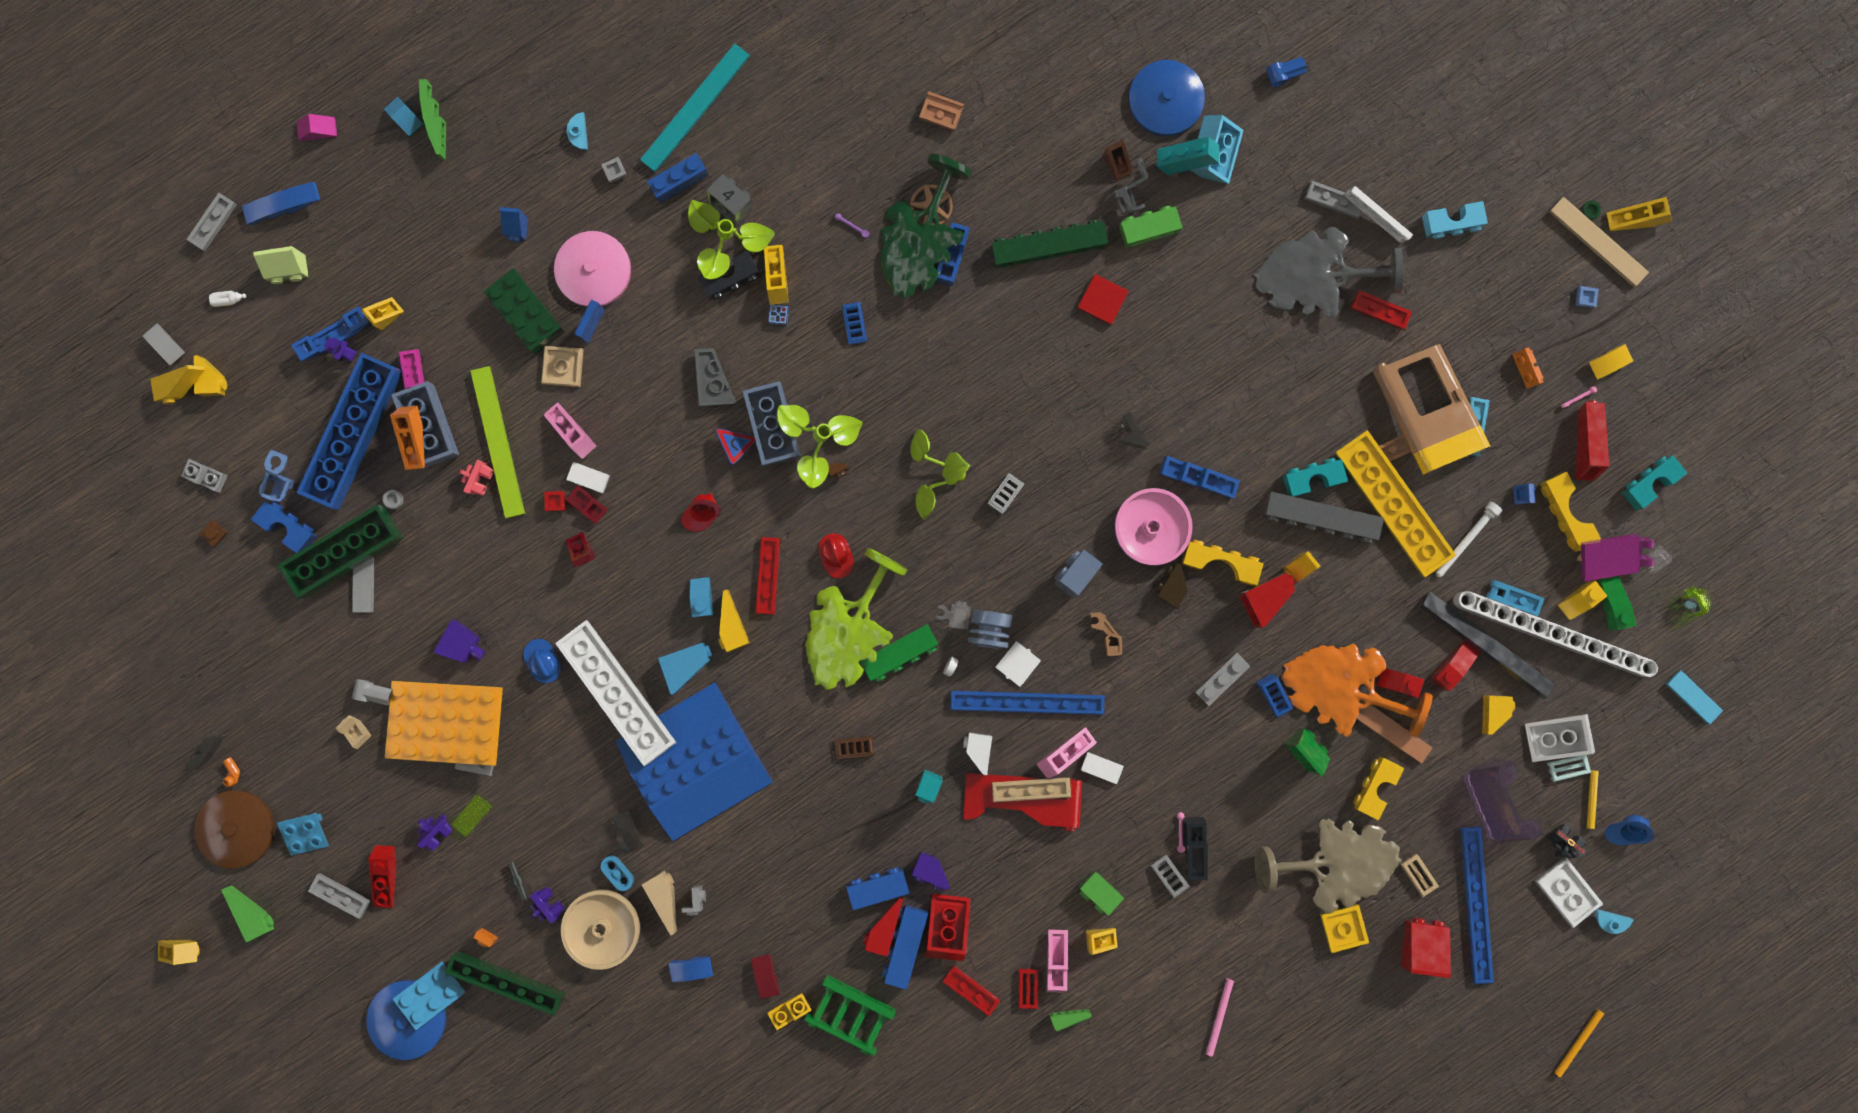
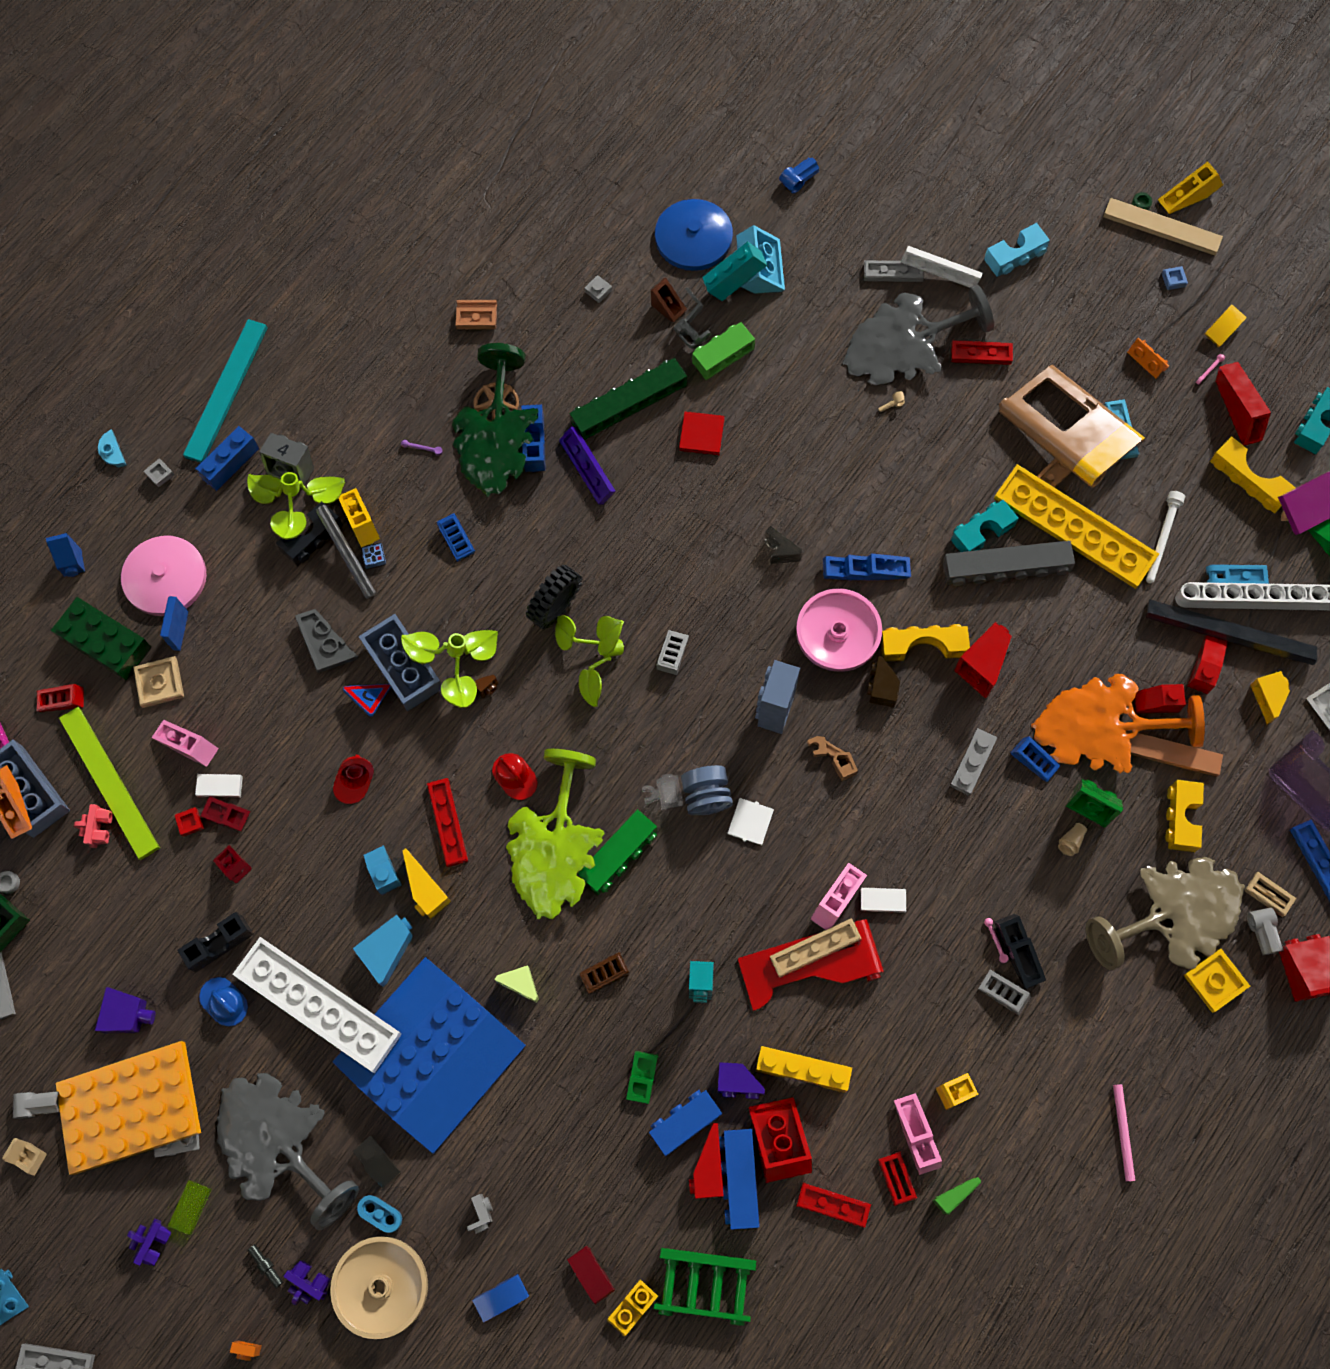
camera: 15 degrees left, 15 degrees down
red slope [368,845,396,908] -> none
tan slope [642,870,677,935] -> none
white tile [943,657,958,677] -> none
blue tile [950,691,1105,715] -> none
white slope [963,733,992,775] -> none
bright green brick [1078,870,1124,916] -> none
yellow slope [1283,551,1320,582] -> none
blue tile [1513,484,1537,505] -> none
yellow slope [1557,581,1607,620] -> none
none -> red slope [37,684,84,712]
none -> black arch [177,912,254,973]
none -> dark grey plant [217,1073,360,1230]
none -> flat silver axle [316,505,376,599]
none -> yellowish green slope [495,966,539,1003]
none -> black tyre [526,565,582,630]
none -> dark purple plate [559,427,616,504]
none -> light grey plate [584,275,612,303]
none -> green slope [626,1051,658,1104]
none -> yellow arch [755,1046,852,1093]
none -> tan hand [878,391,905,413]
none -> tan cone [1058,823,1087,856]
none -> light grey piece [1247,908,1283,955]

